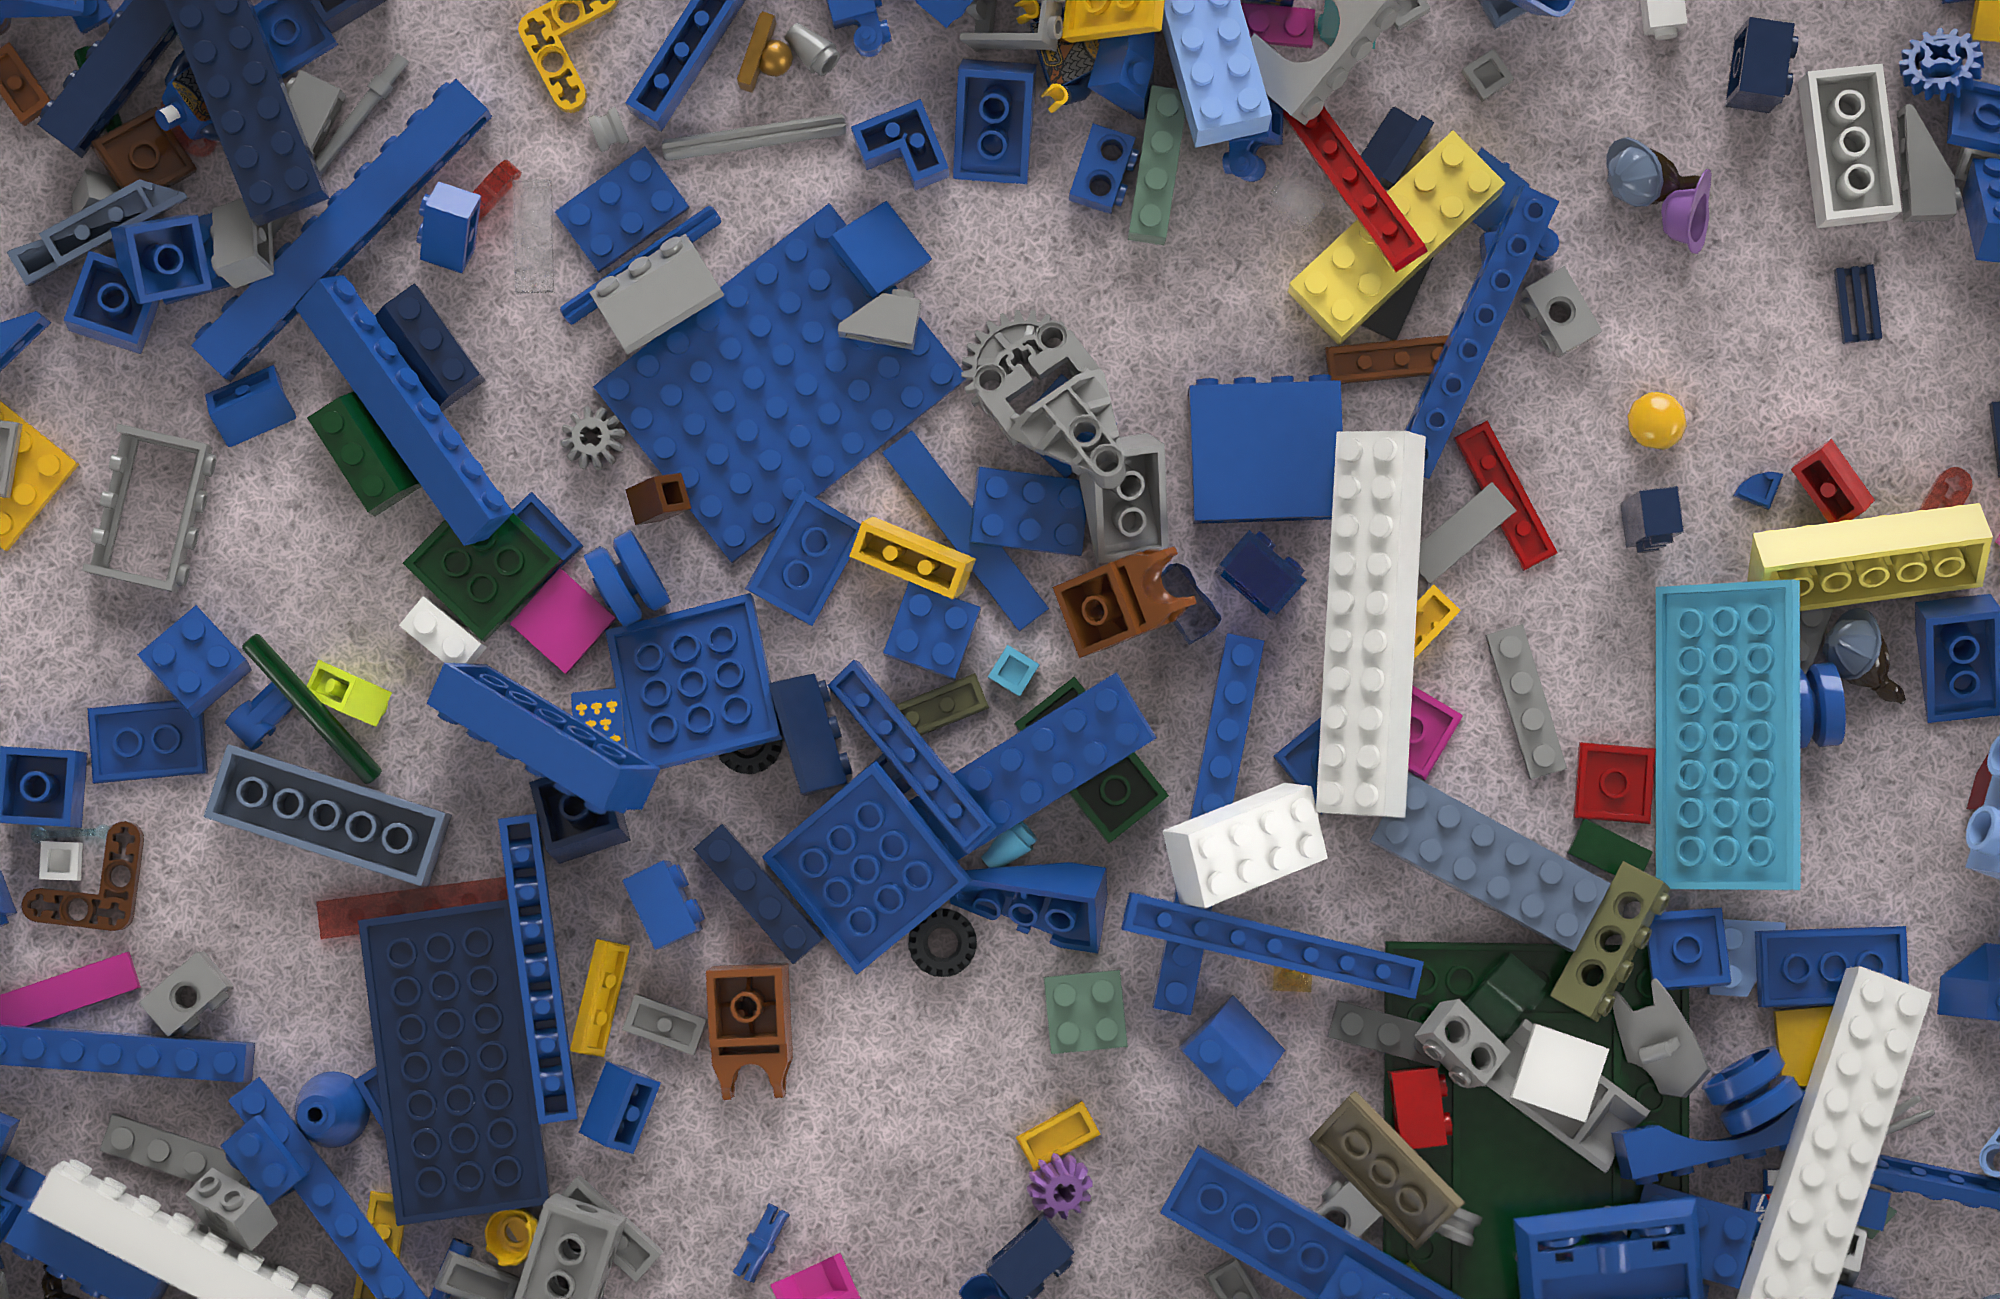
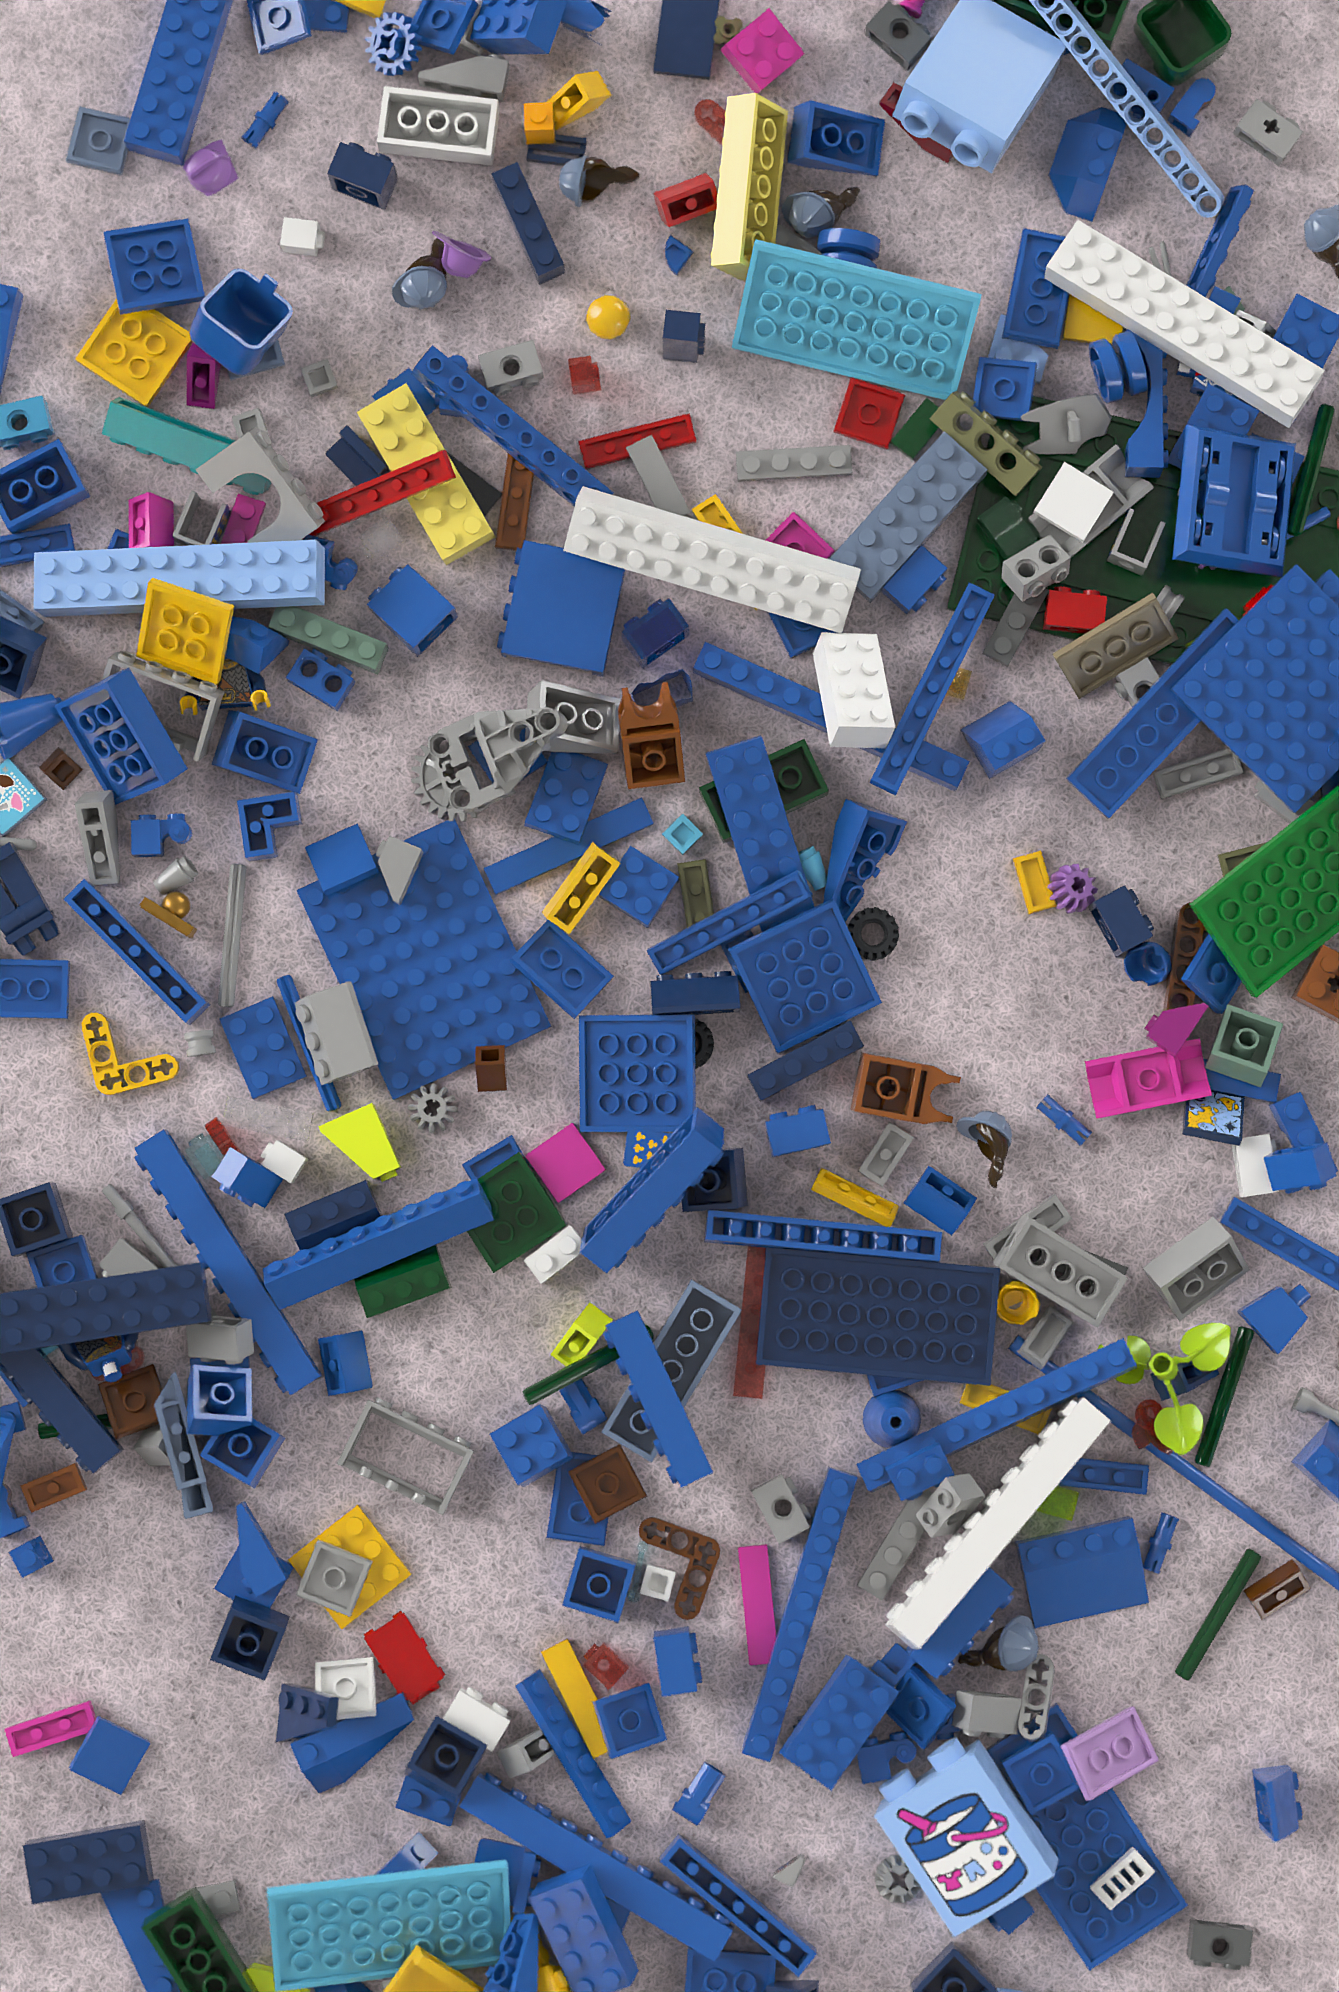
camera: 75 degrees left, 0 degrees up
blue wheel [584,530,671,628] -> none
sand green brick [1044,969,1128,1054] -> none
none -> clear light blue brick [185,1133,226,1180]
none -> white brick [261,1140,309,1184]
none -> neon yellow slope [318,1103,402,1182]
none -> blue slope [367,564,458,657]
none -> dark blue brick [491,162,565,285]
none -> light orange brick [524,102,555,144]
none -> yellow slope [547,71,611,131]
none -> piece [559,155,640,207]
none -> clear red brick [568,356,601,394]
none -> reddish brown tile [568,1444,647,1524]
none -> blue brick [603,1310,713,1488]
none -> blue brick [882,545,947,615]
none -> piece [956,1111,1012,1188]
none -> light grey piece [1106,508,1165,576]

